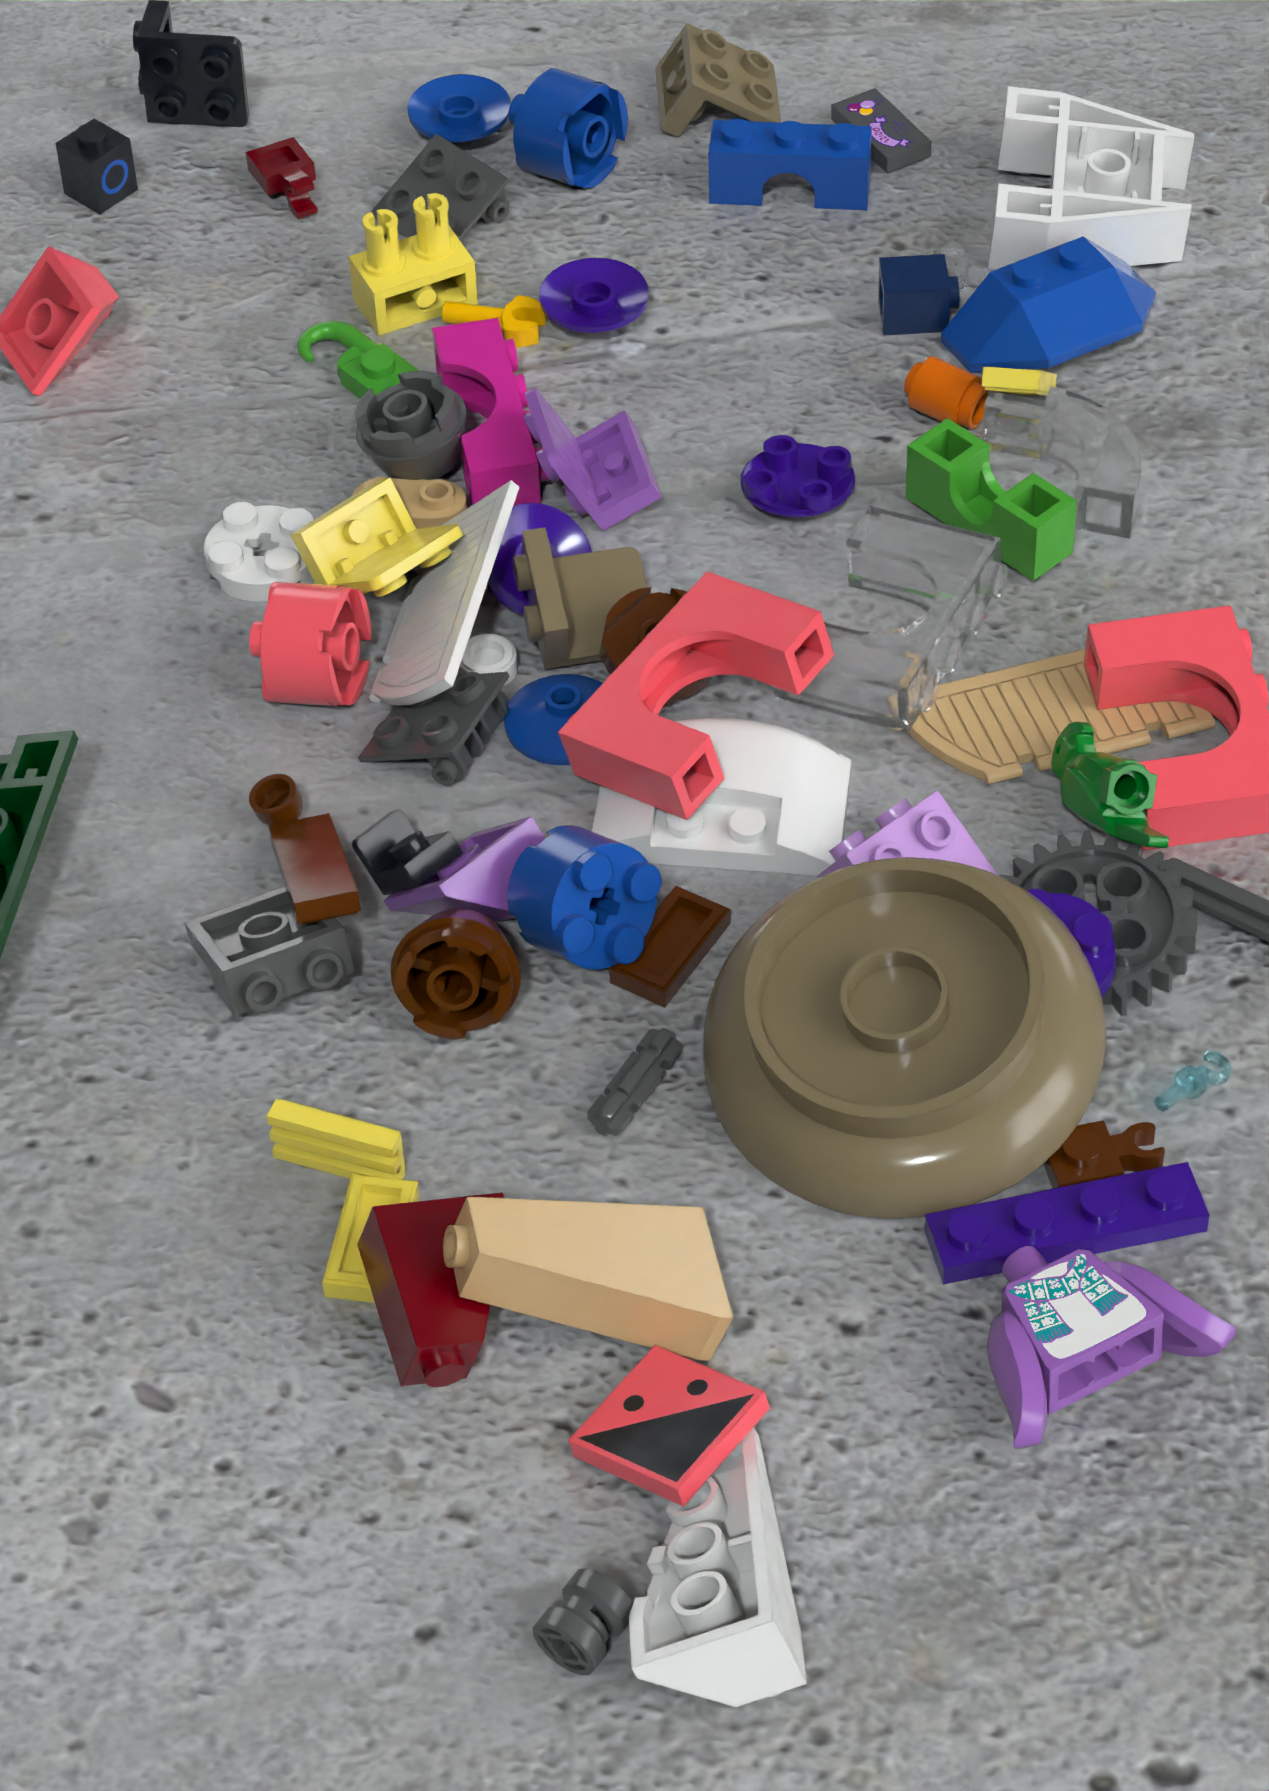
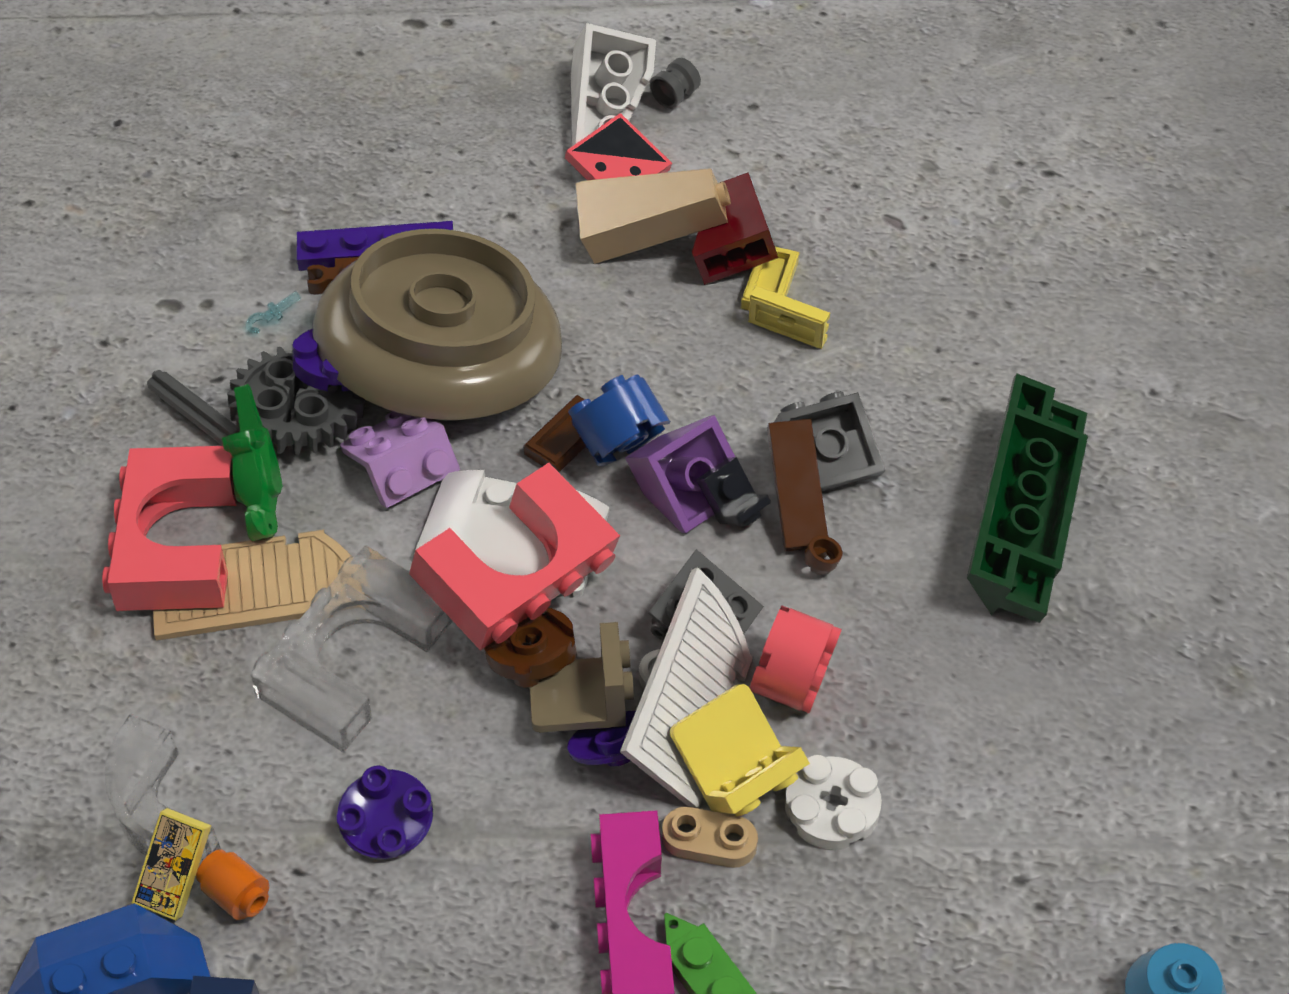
camera: 175 degrees left, 5 degrees up
dark grey cone [355,371,466,480] -> none
reddish brown cone [390,908,521,1039] -> none
blue dish [504,674,603,765] -> none
medium lavender bracket [524,387,662,531] -> none
dark grey axle [587,1028,681,1136] -> none
bright green arch [905,418,1077,581] -> none
medium lavender torso [986,1246,1237,1449] -> none

